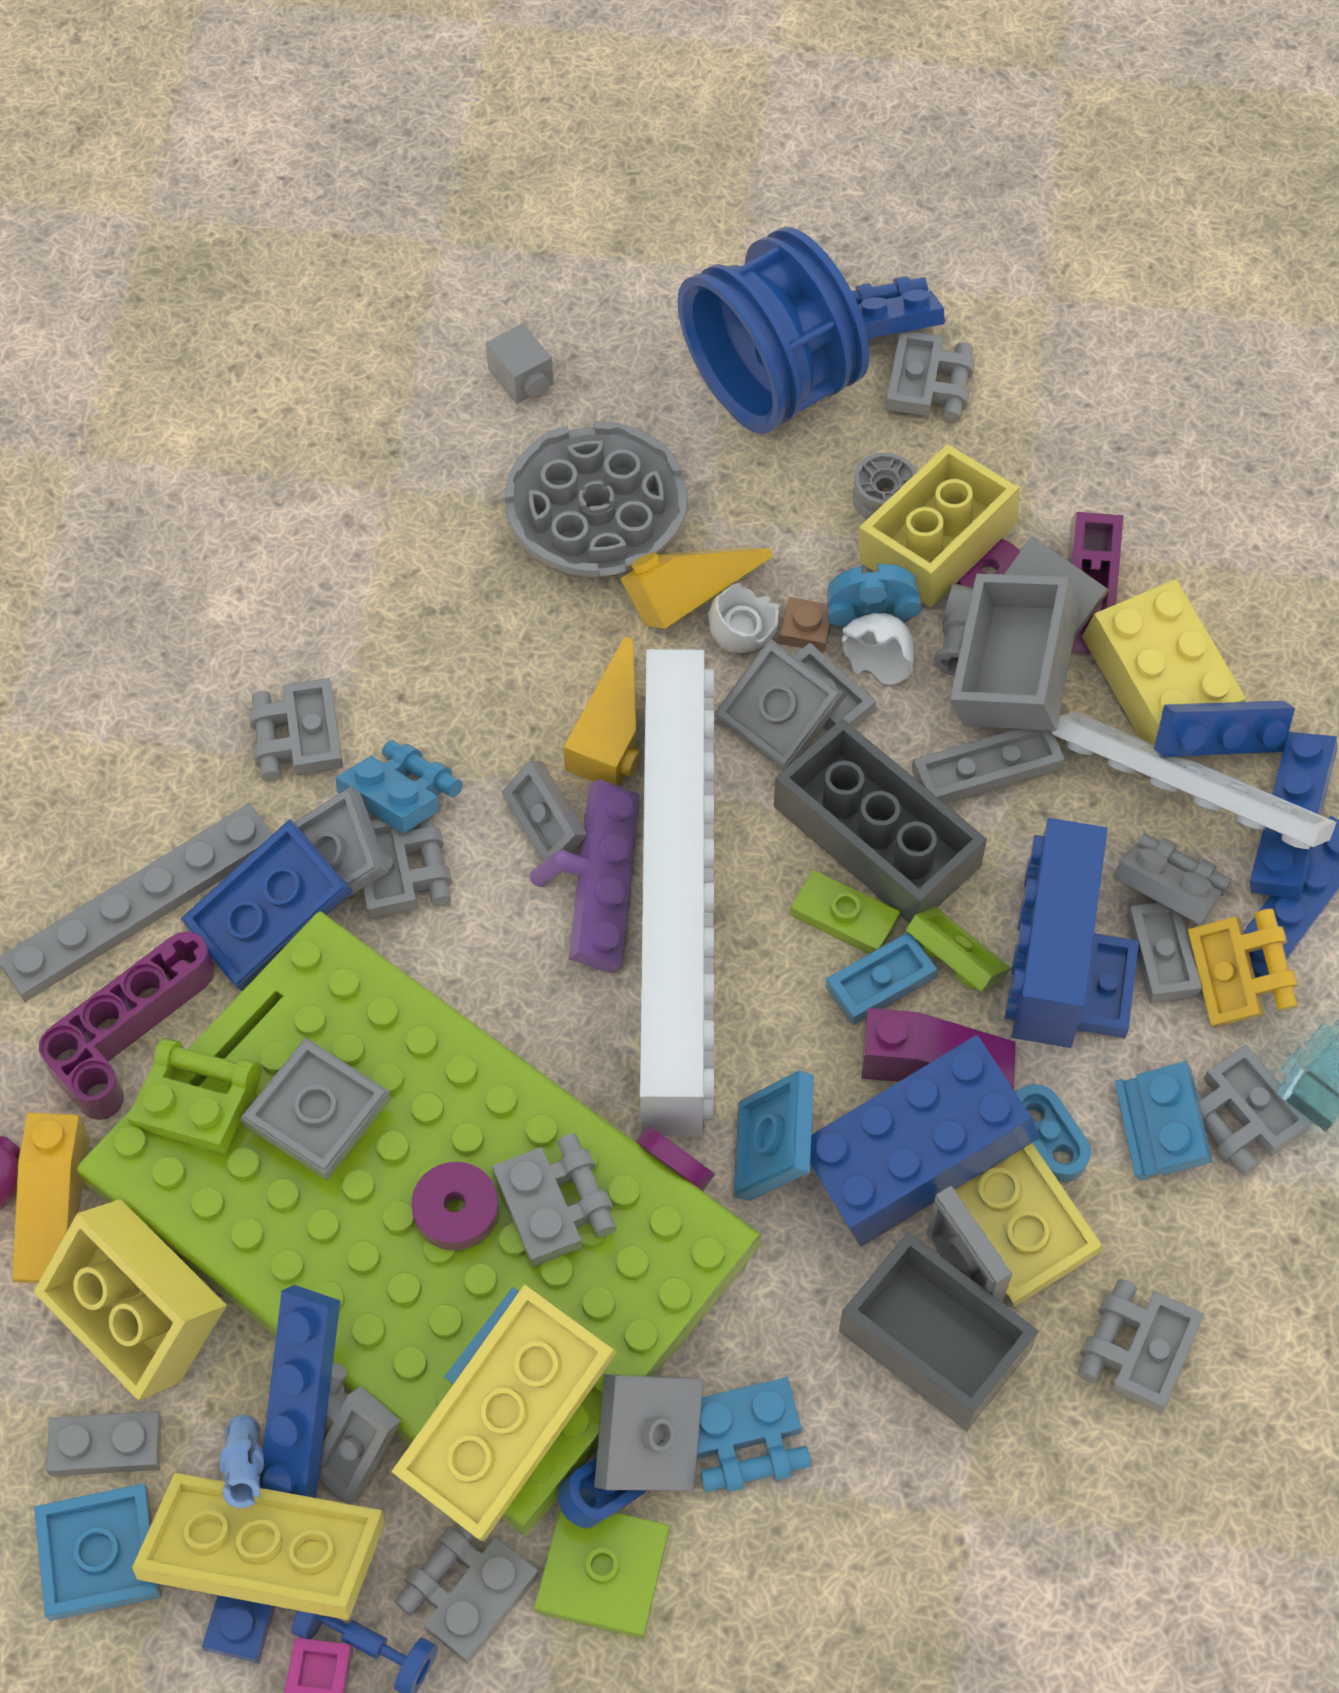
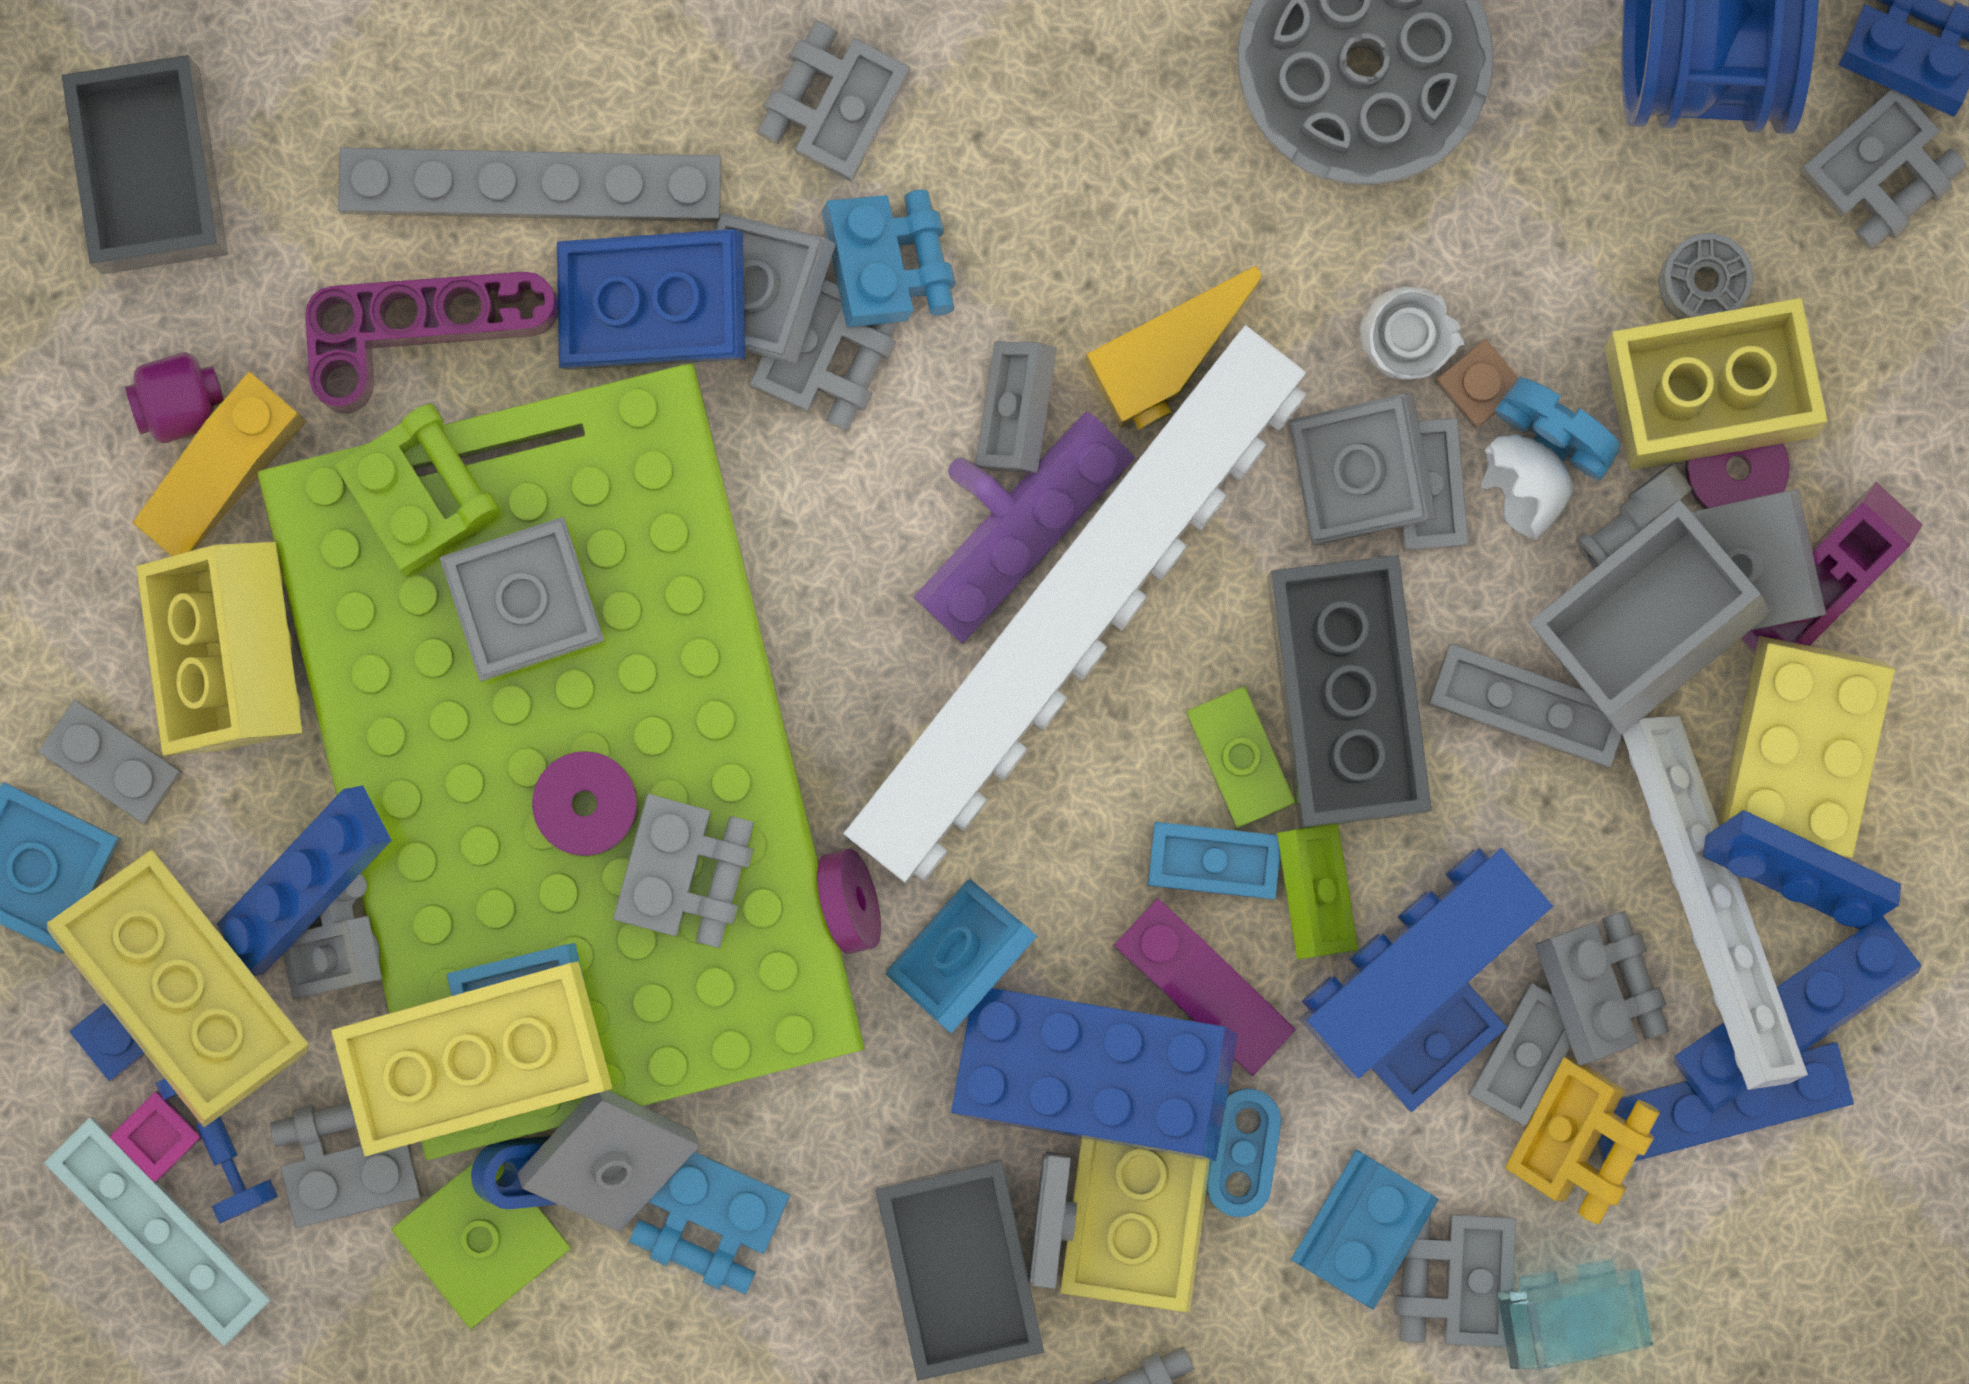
camera: 35 degrees right, 25 degrees up
light blue pin [220,1415,264,1508] -> none
yellow slope [620,546,773,629] -> none

